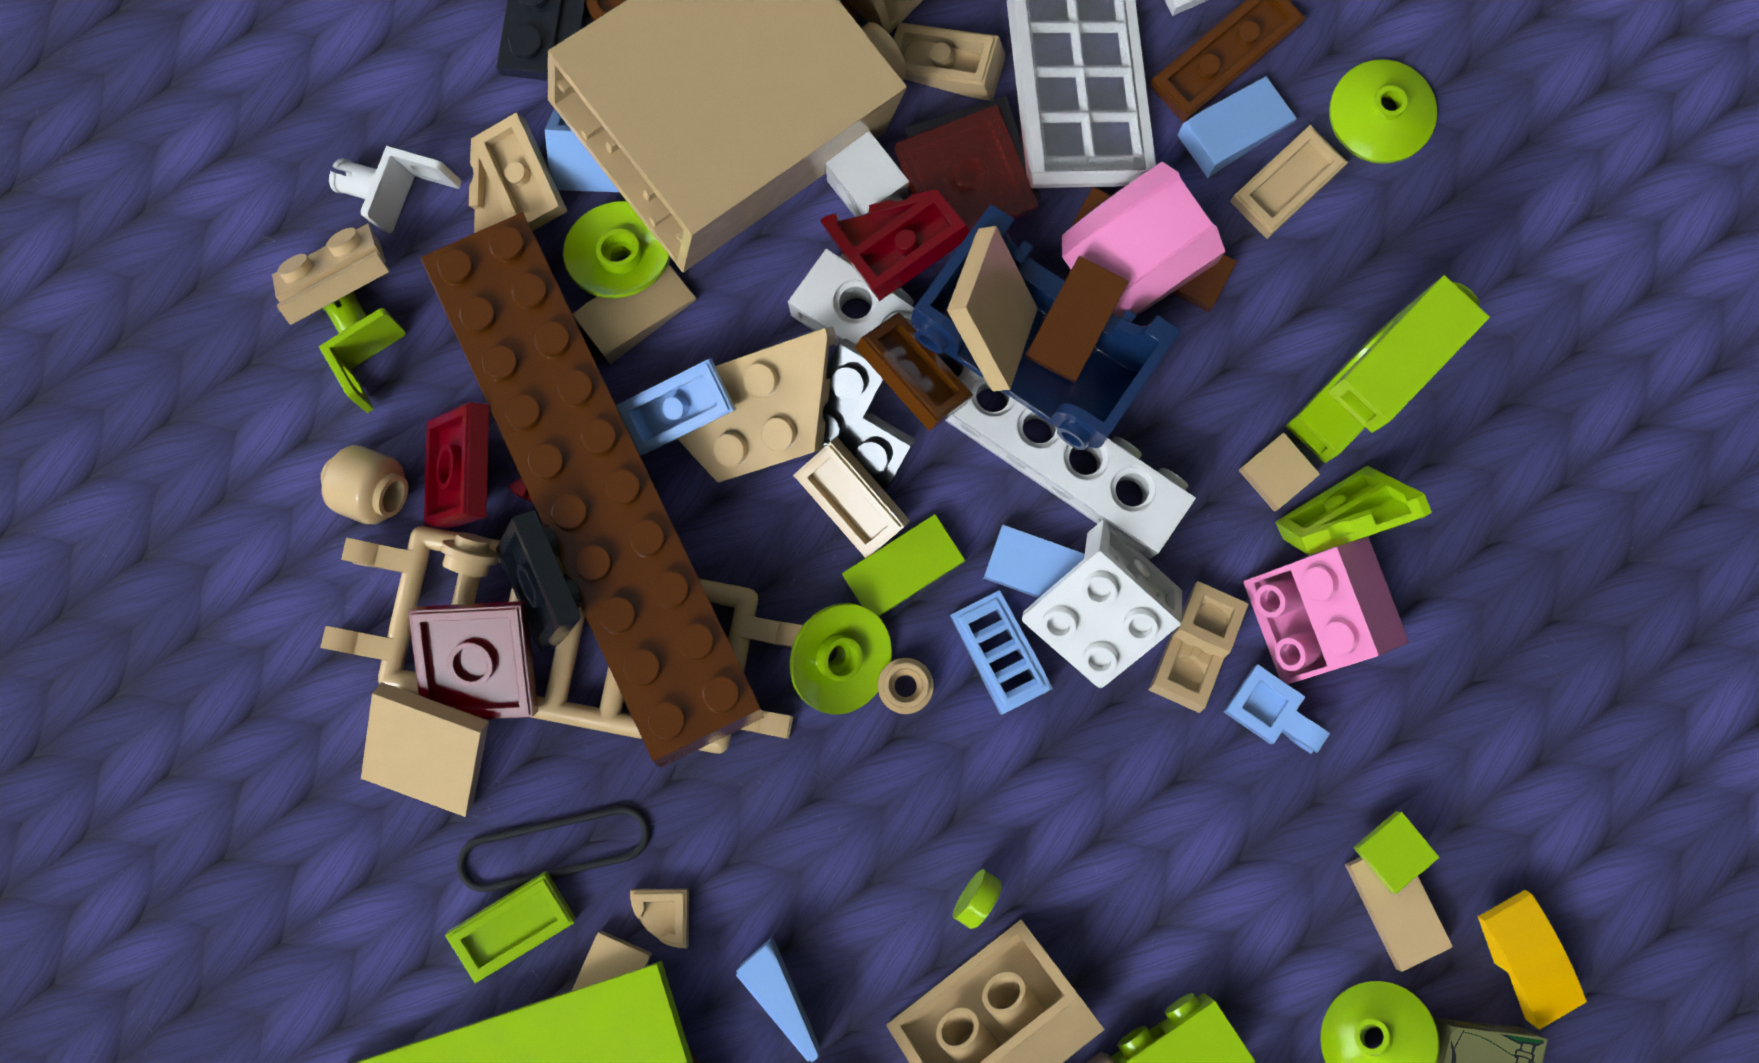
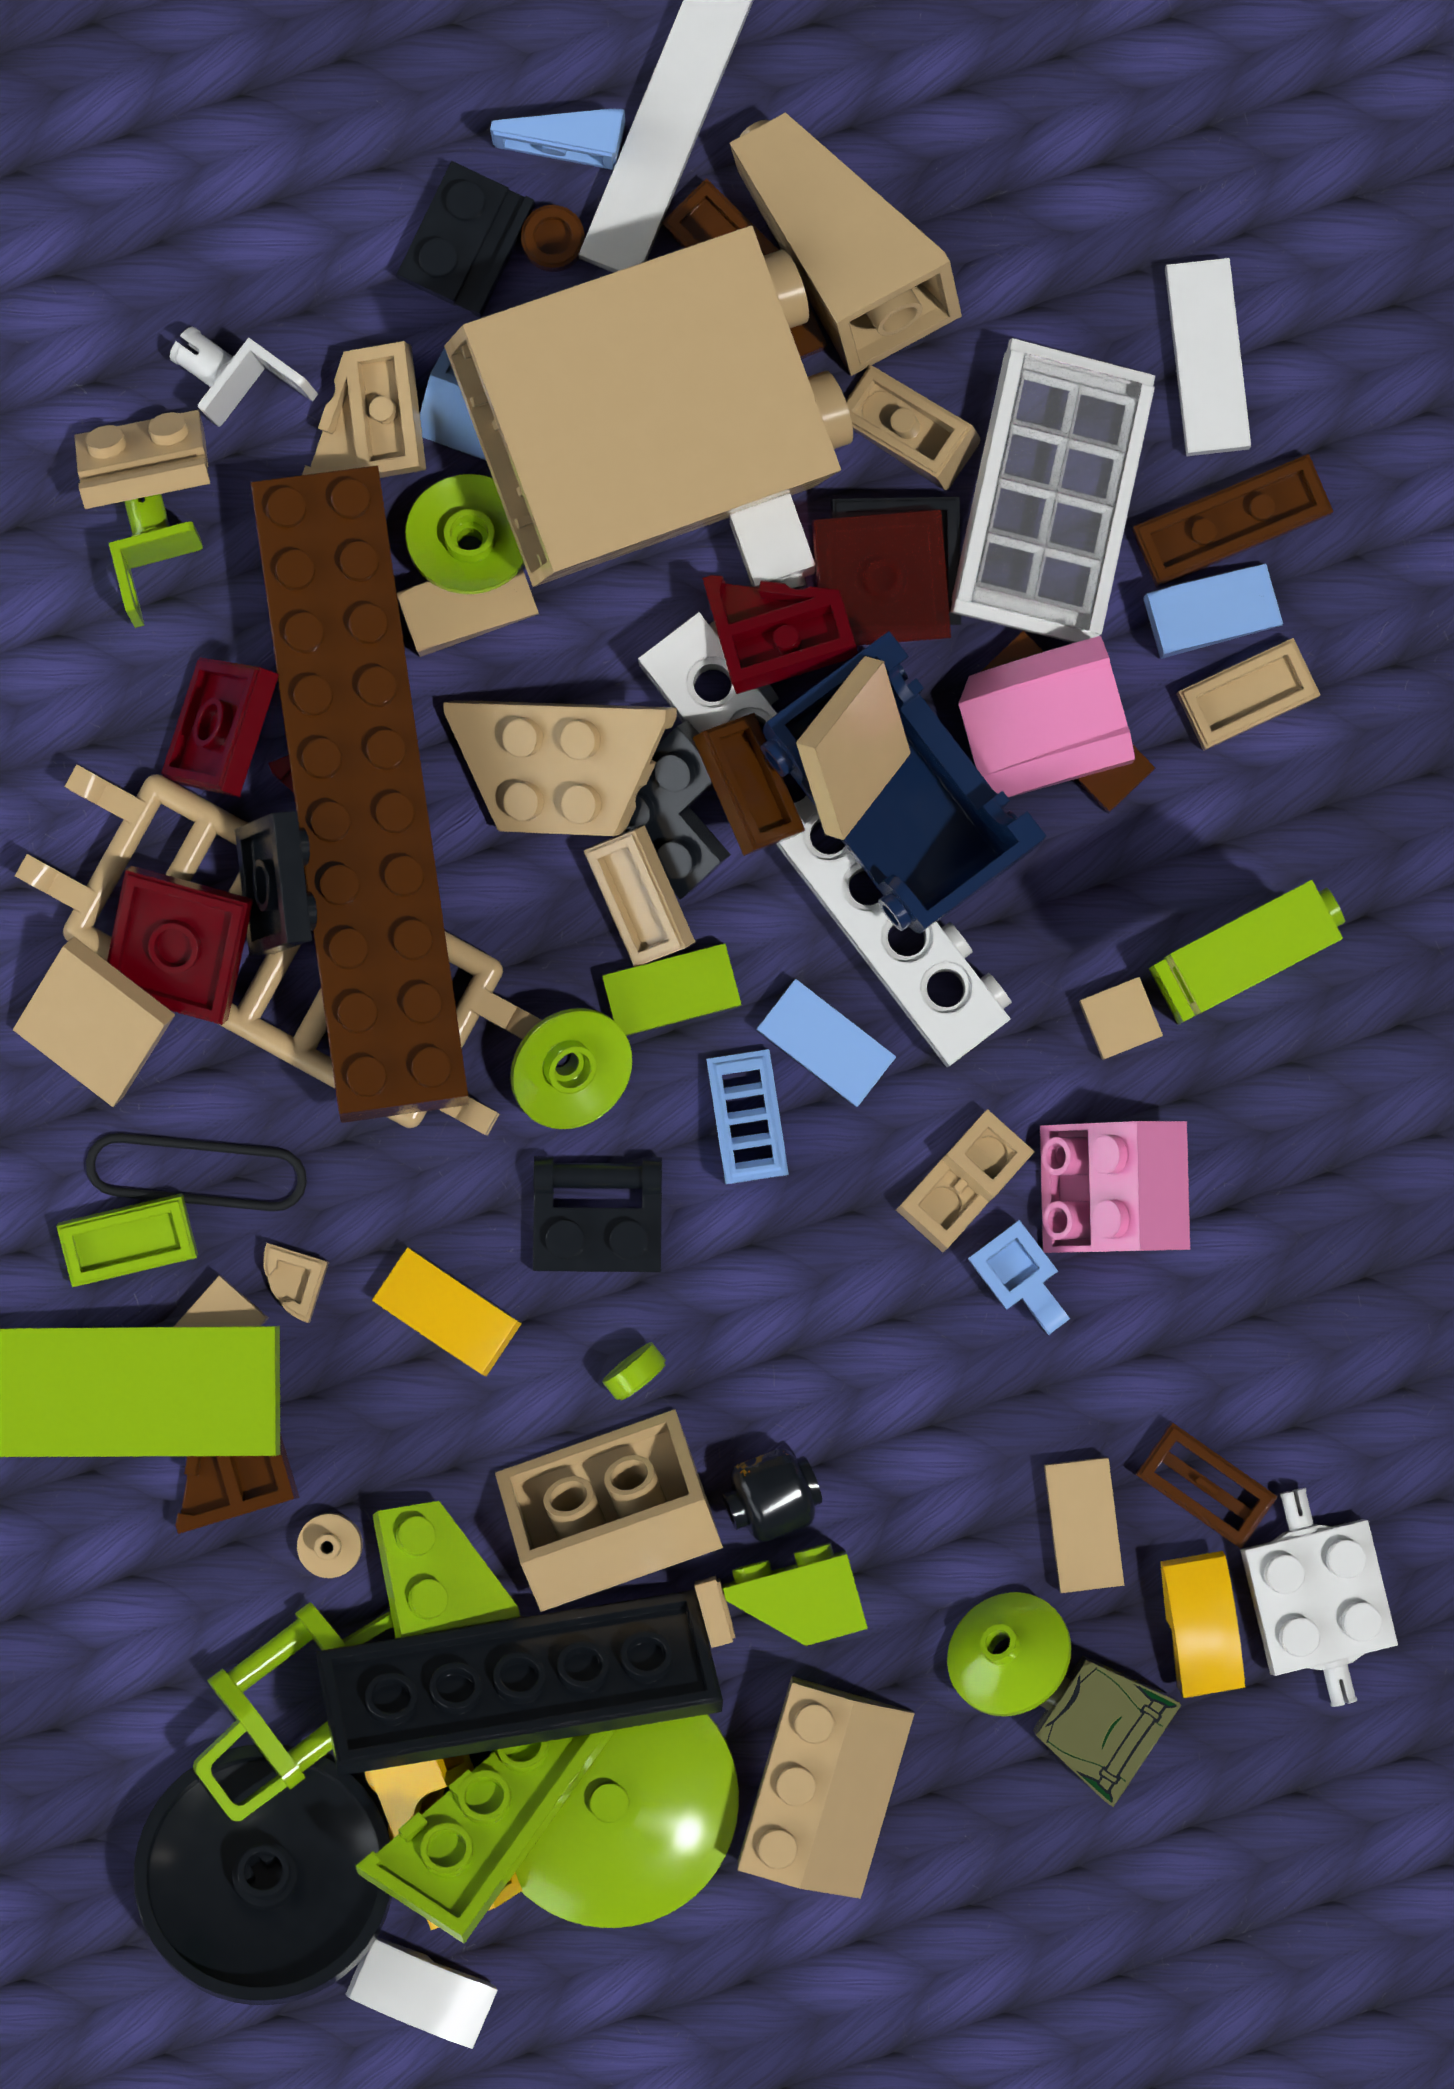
camera: 20 degrees right, 5 degrees up
tan head [321,445,408,525] -> none
tan plate [440,532,499,577] -> none
light blue slope [616,358,736,456] -> none
light blue slope [736,937,820,1062] -> none
tan plate [878,658,934,714] -> none
white bracket [1022,519,1182,688] -> none
reddish brown tile [1025,256,1129,383] -> none
lime wing [1275,466,1432,556] -> none
lime dish [1329,60,1437,164] -> none
lime tile [1353,811,1440,894] -> none
none -> yellow slope [372,1247,522,1377]
none -> black plate [533,1156,662,1272]
none -> black head [722,1448,822,1542]
none -> reddish brown tile [1135,1422,1278,1549]
none -> white plate [1240,1488,1398,1707]

